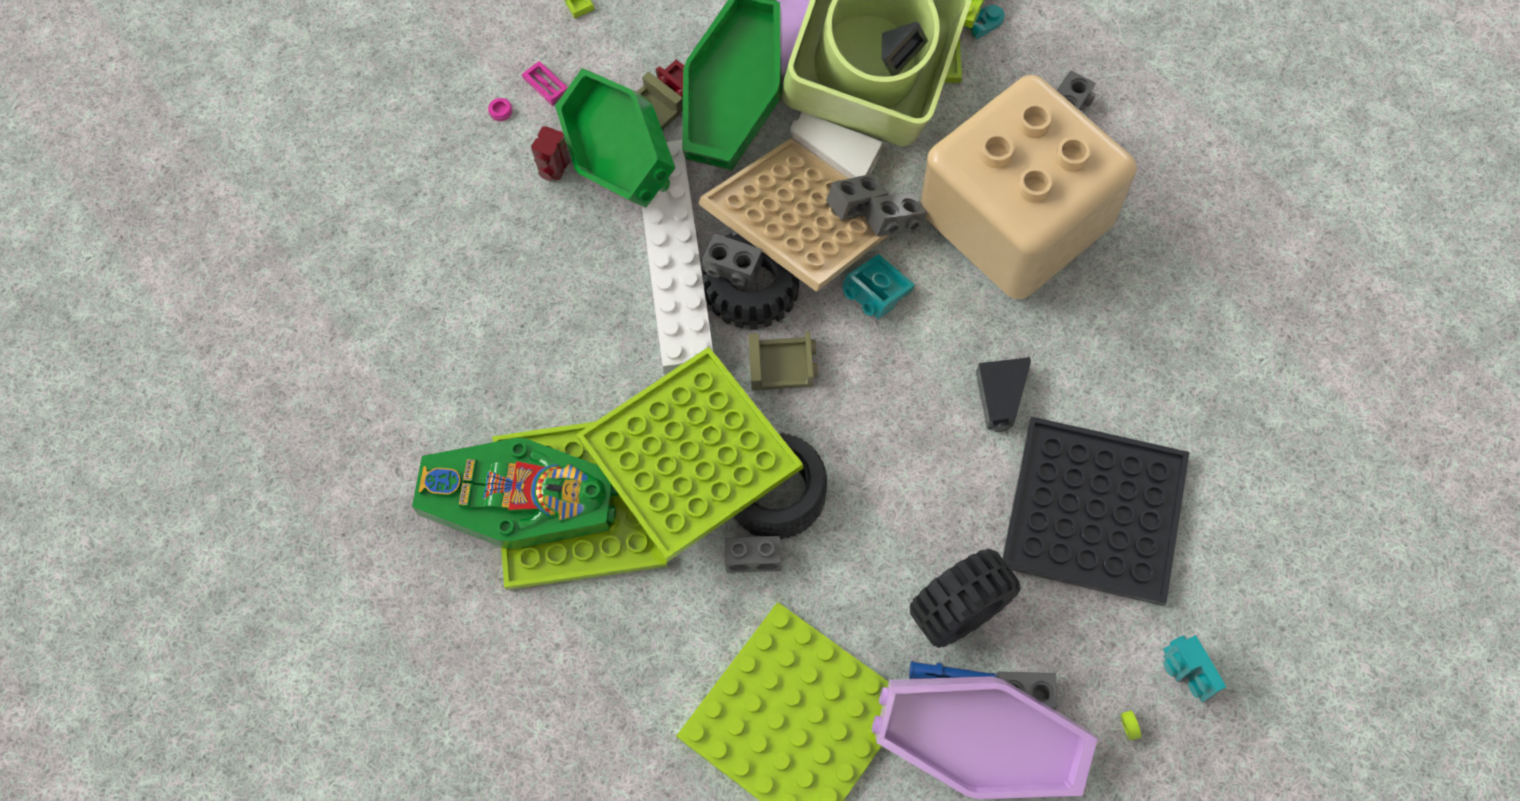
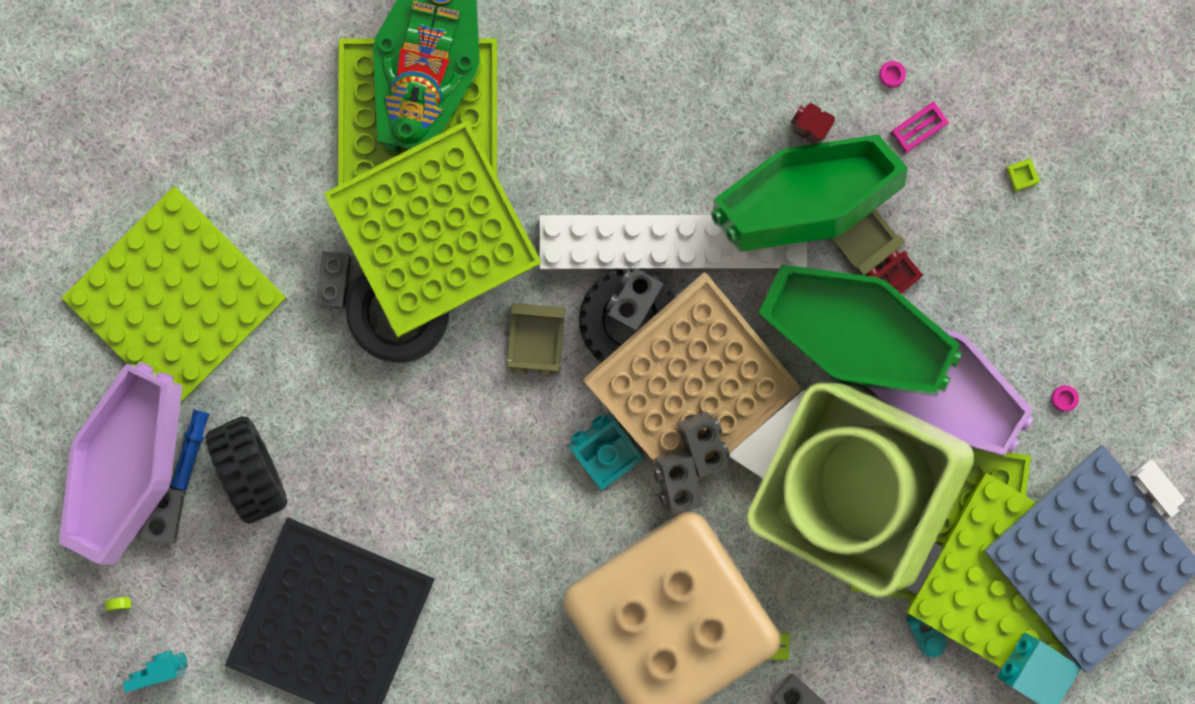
camera: 95 degrees right, 20 degrees up
black slope [881,22,928,76] -> none
black slope [976,357,1031,432] -> none

